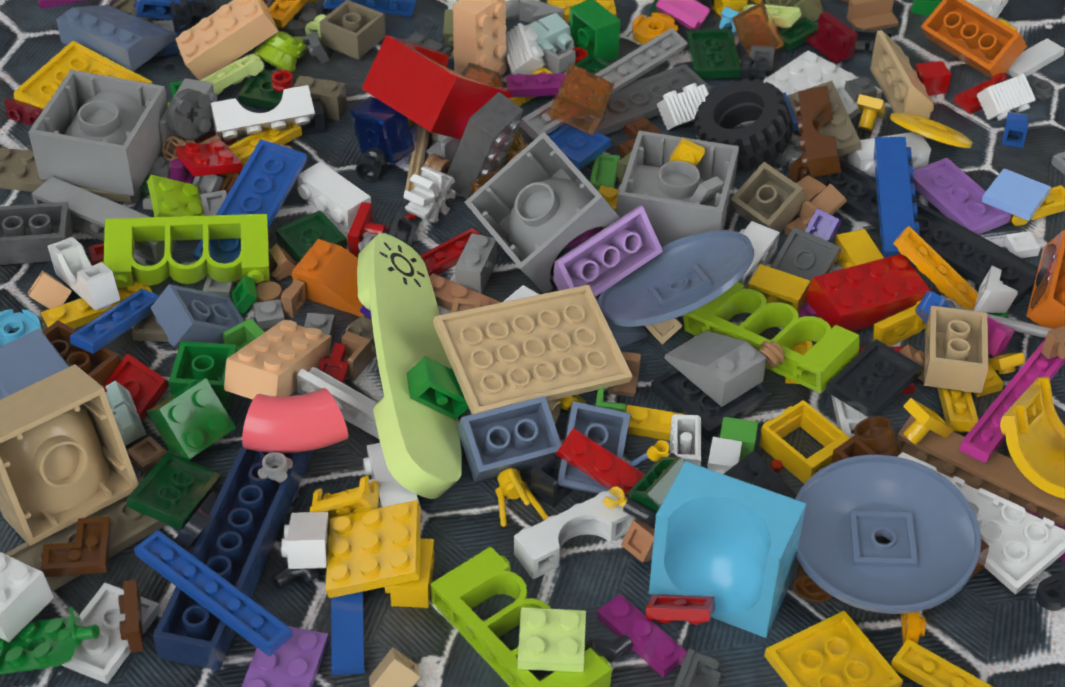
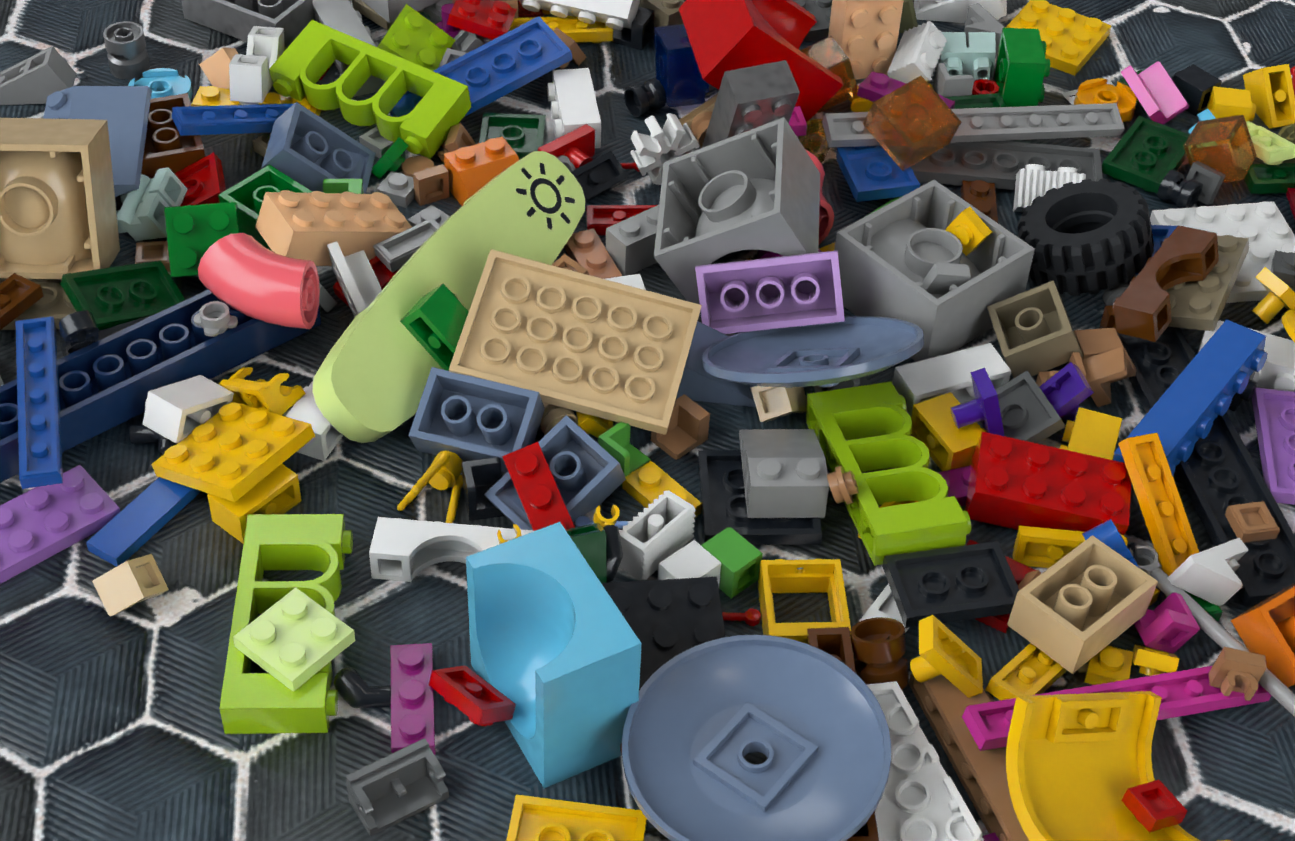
camera: 35 degrees right, 0 degrees up
none -> light grey tile [373,218,441,272]
none -> dark purple tile [950,368,1005,436]
none -> medium nougat tile [1225,501,1280,543]

